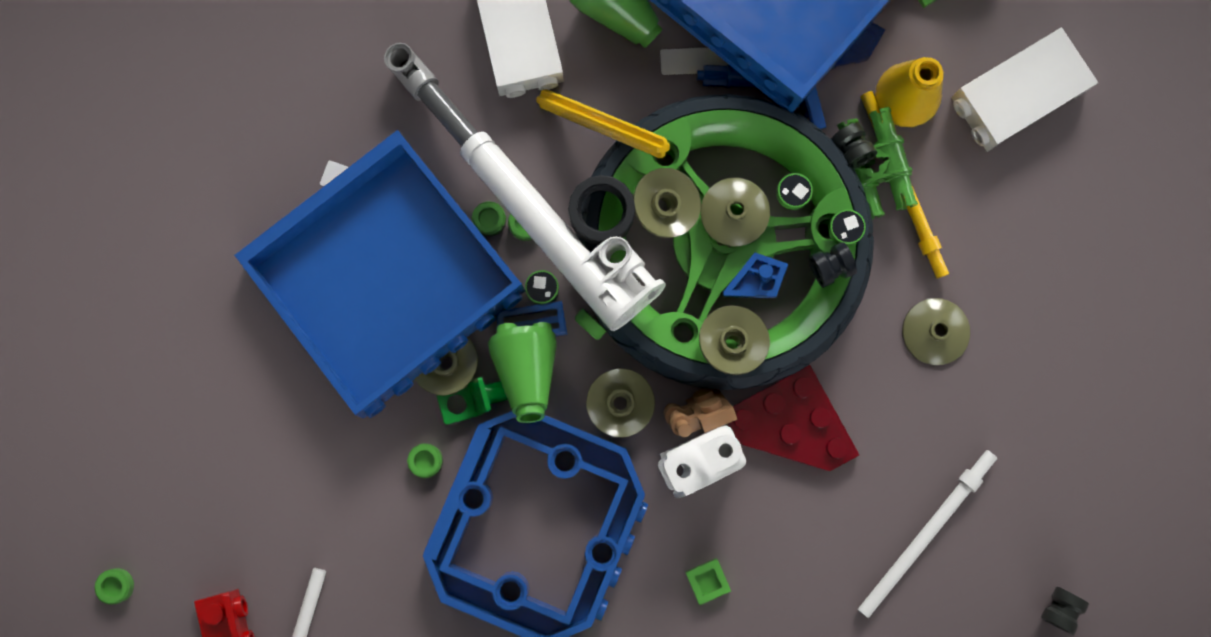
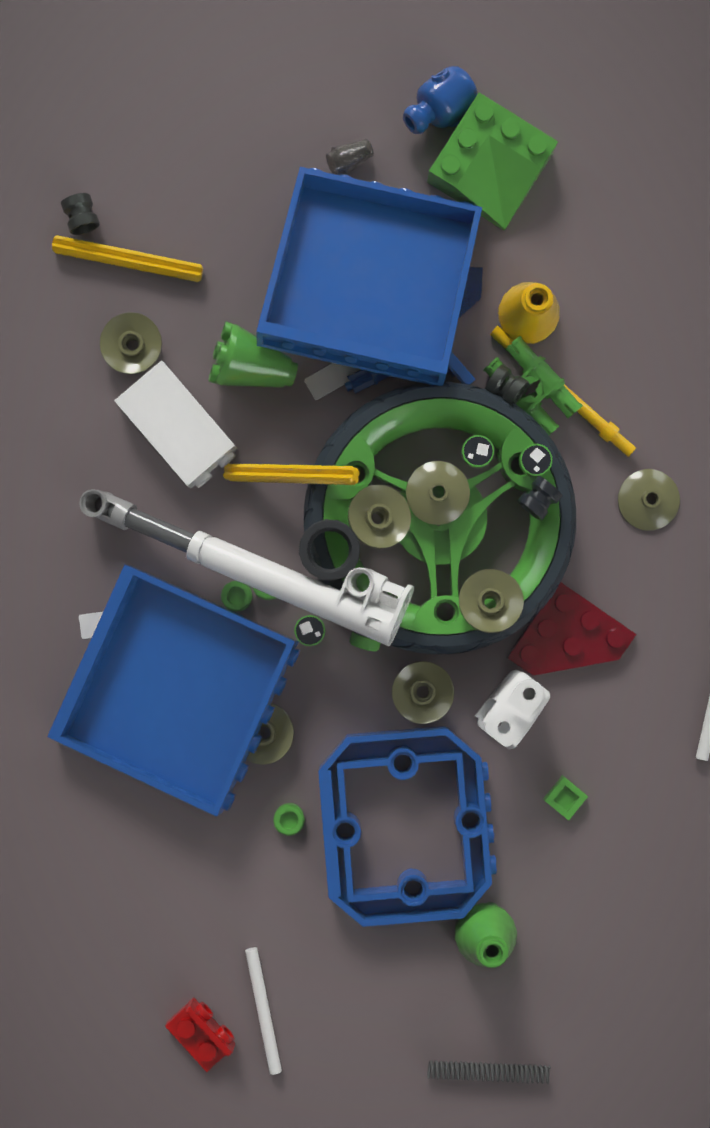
camera: 20 degrees left, 5 degrees up
bright green tile [95,568,134,605] -> none
green bracket [436,377,507,425] -> none
bright green cone [488,322,557,423] -> none
blue tile [496,301,568,337] -> none
medium nougat plate [664,388,737,437] -> none
blue piece [723,253,788,298] -> none
white panel [951,27,1098,152] -> none

